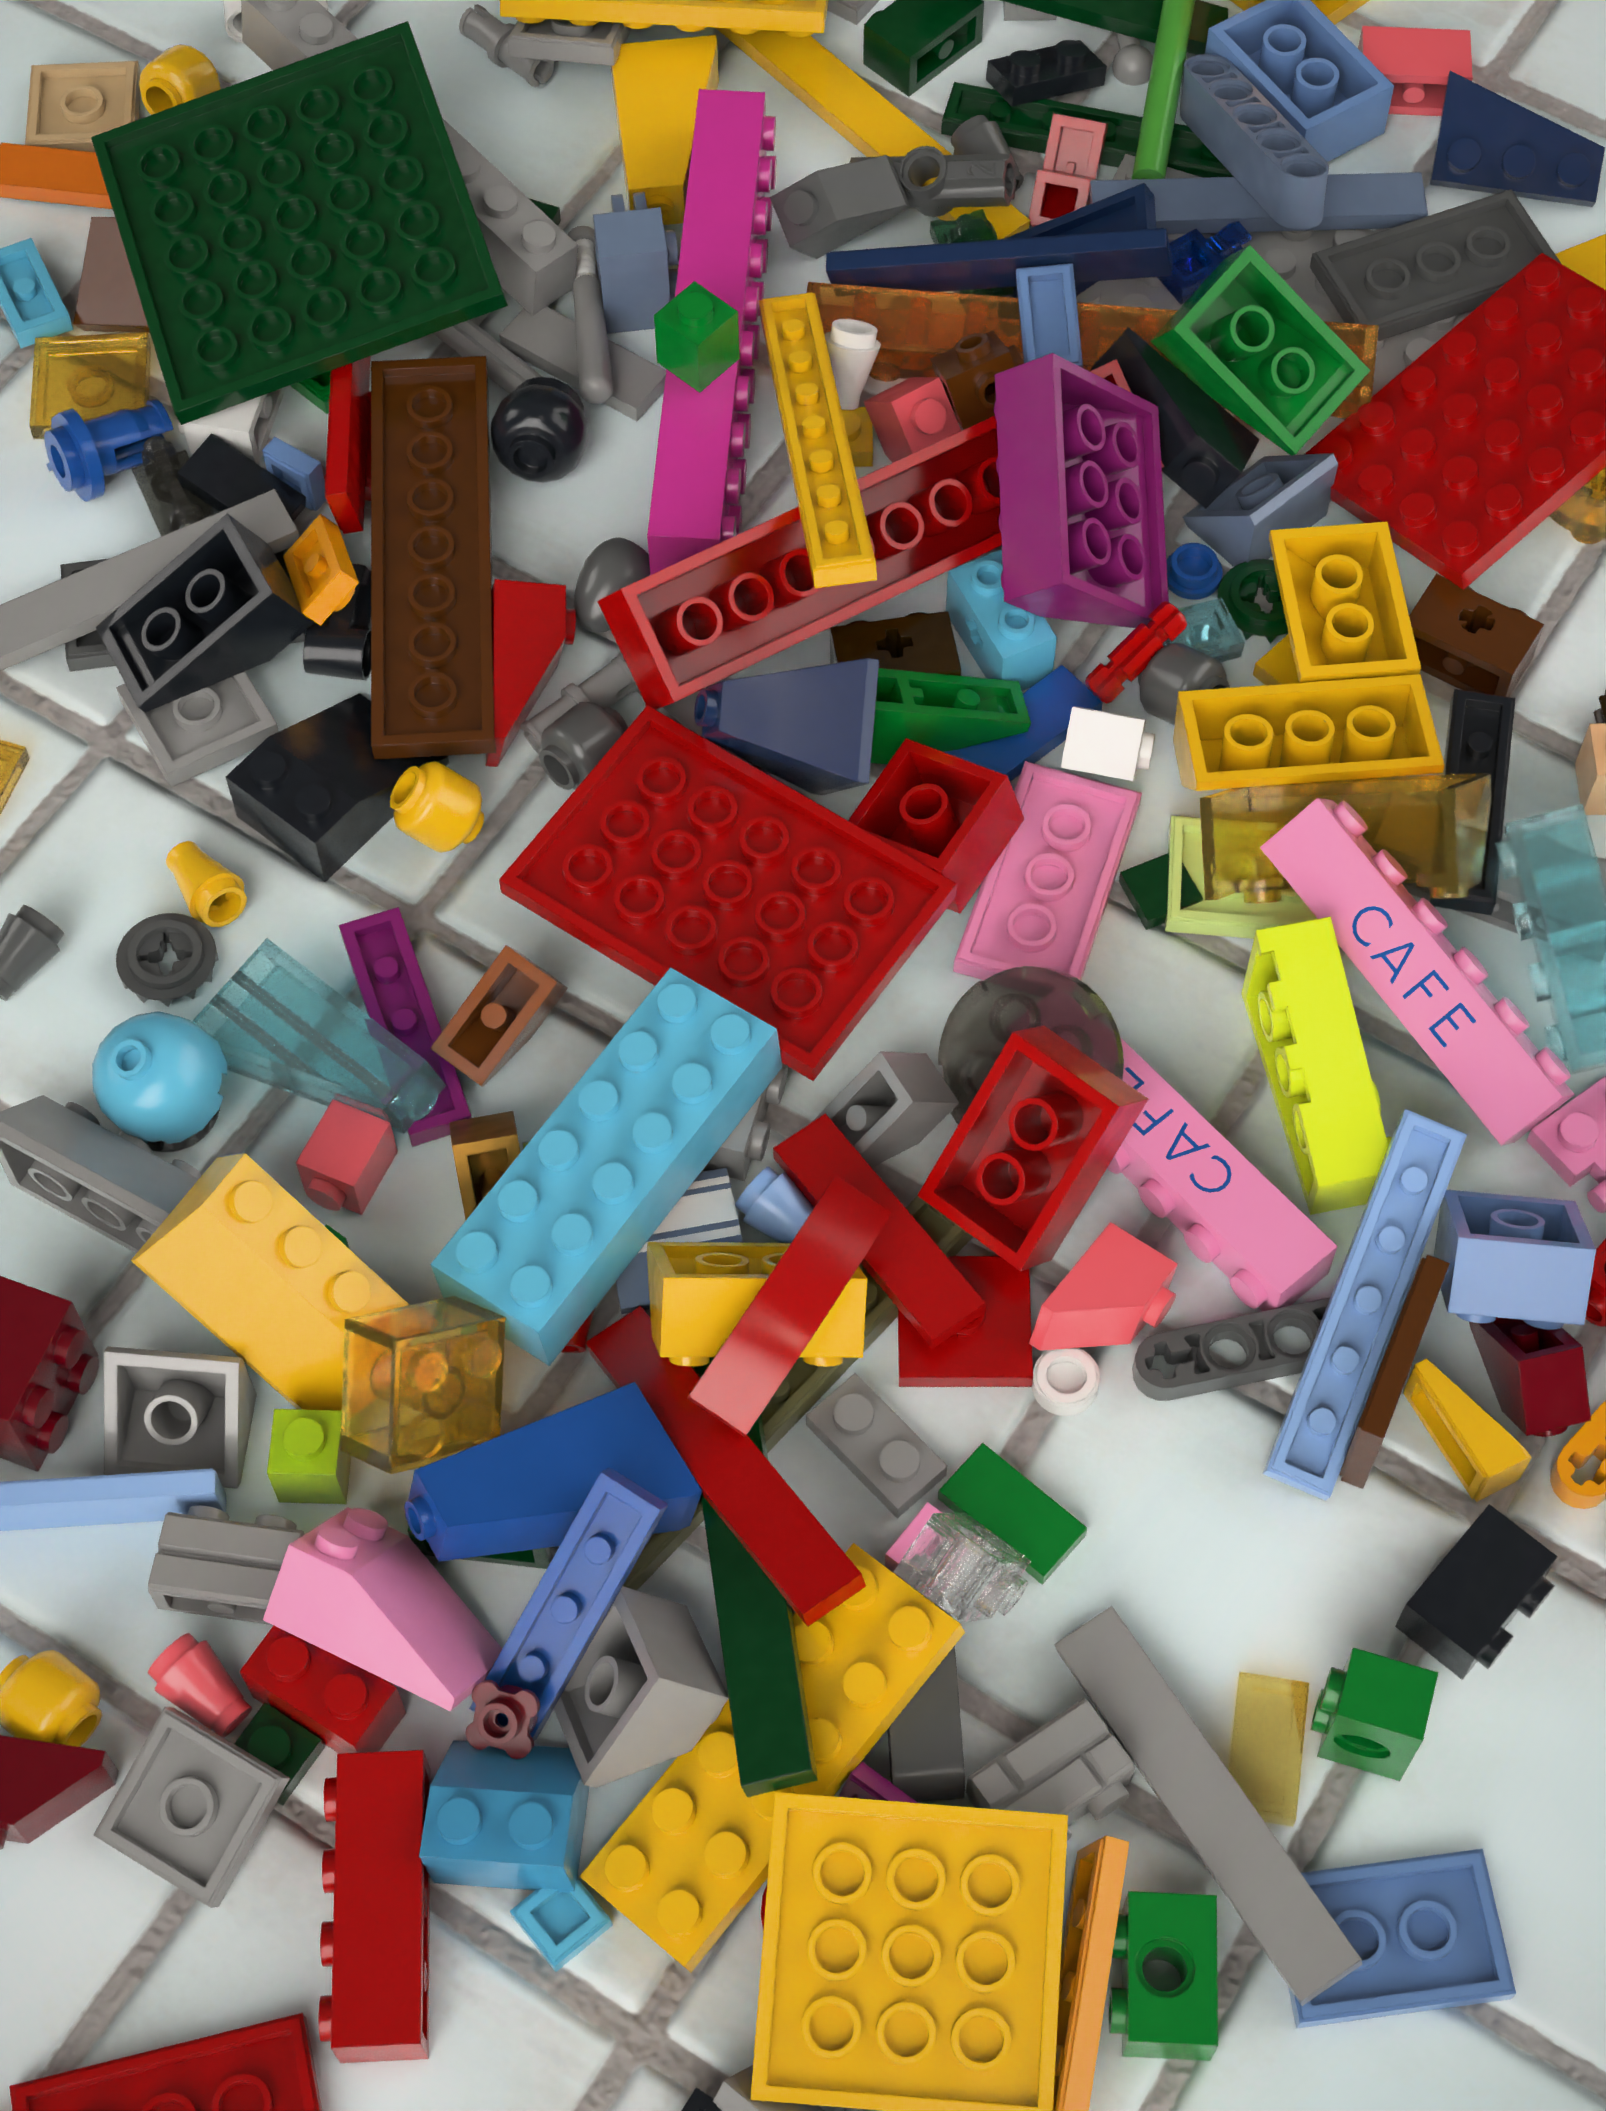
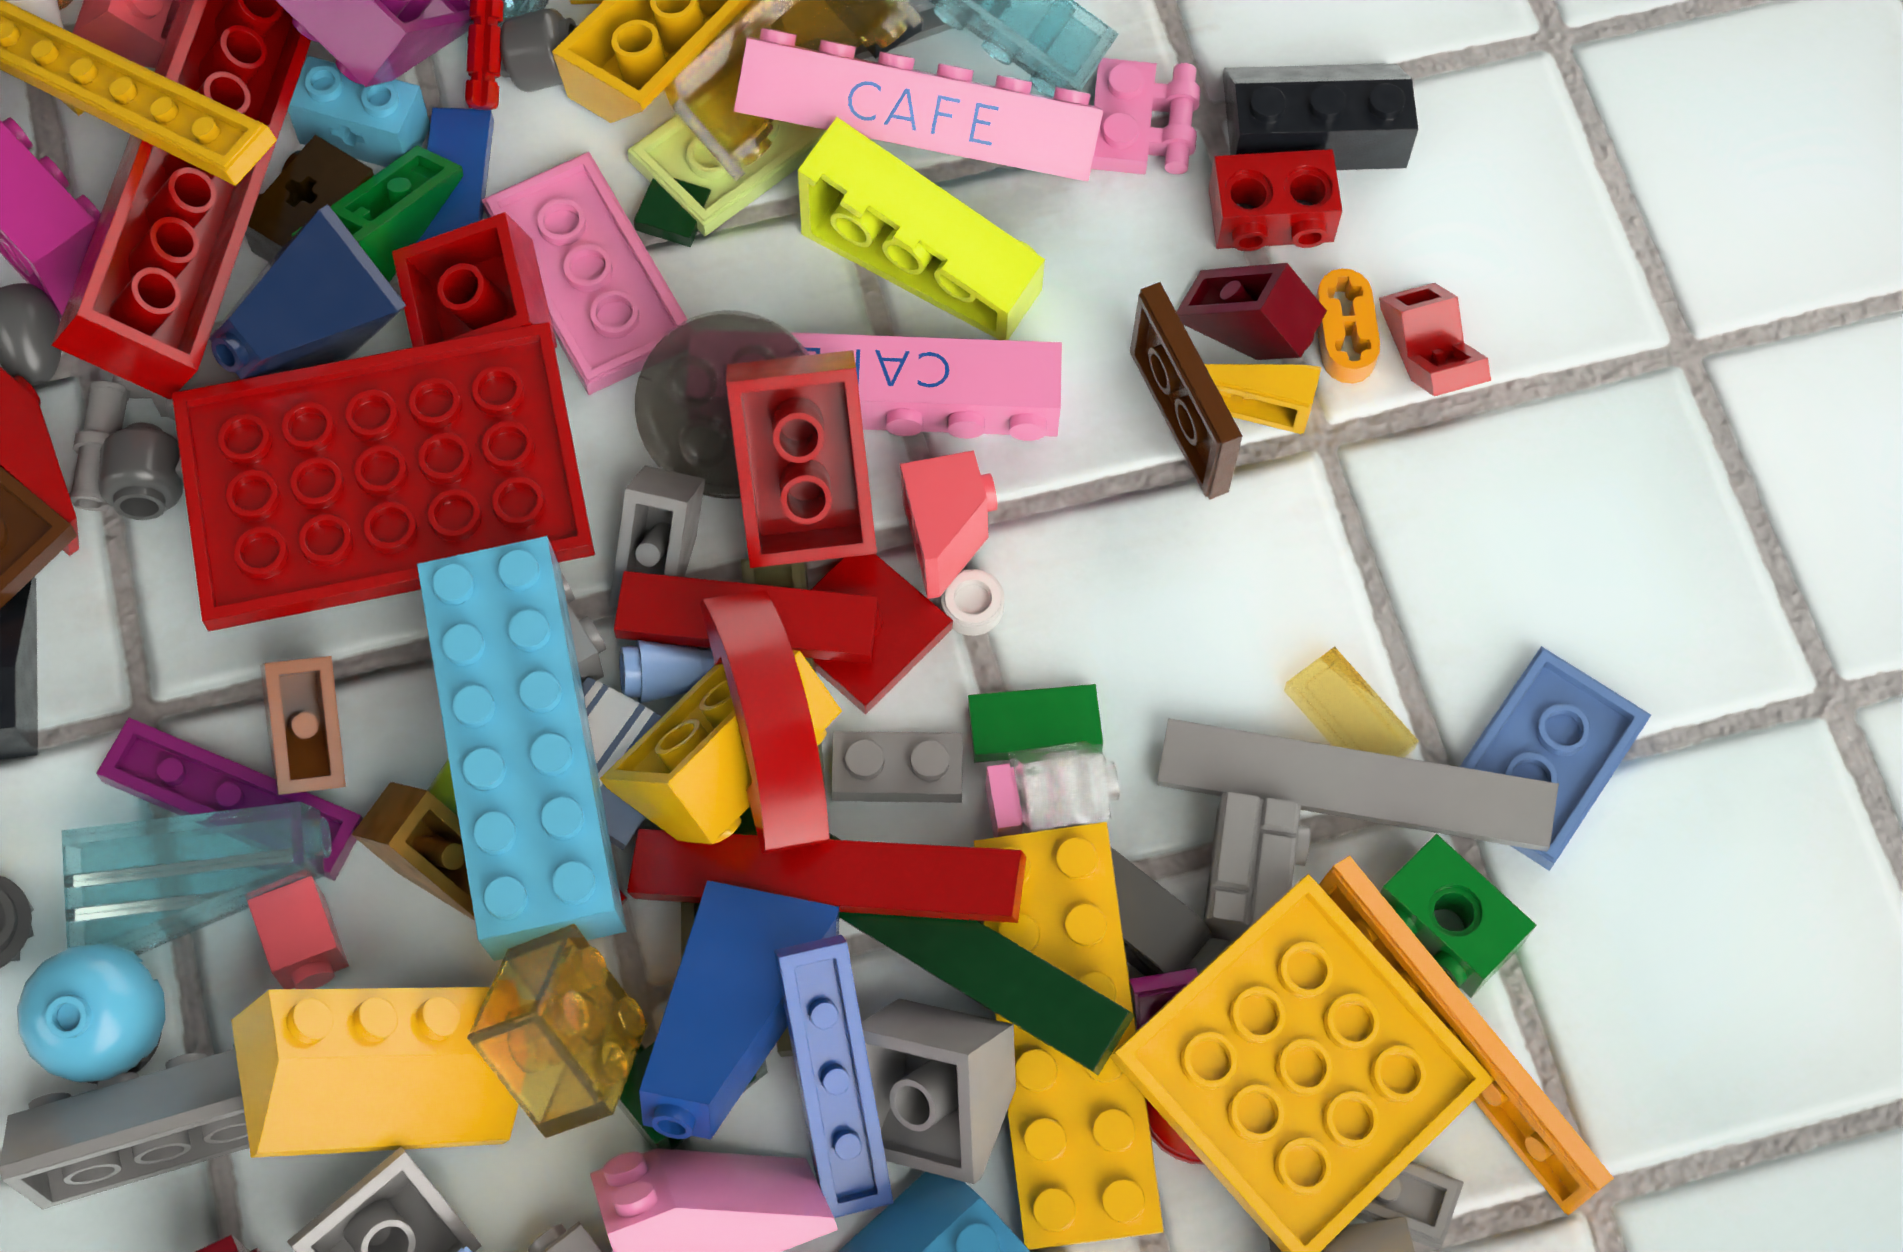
camera: 50 degrees left, 5 degrees up
lime brick [267,1409,353,1504] -> none
yellow head [390,761,484,853] -> none
dark red plate [465,1680,540,1759] -> none
white brick [1061,706,1155,781] -> none
dark grey beam [1132,1297,1330,1401] -> none
light blue tile [1263,1109,1467,1501] -> none
green brick [1310,1648,1438,1781] -> none
black brick [1395,1504,1558,1680] -> none
medium blue brick [1433,1190,1596,1330] -> none

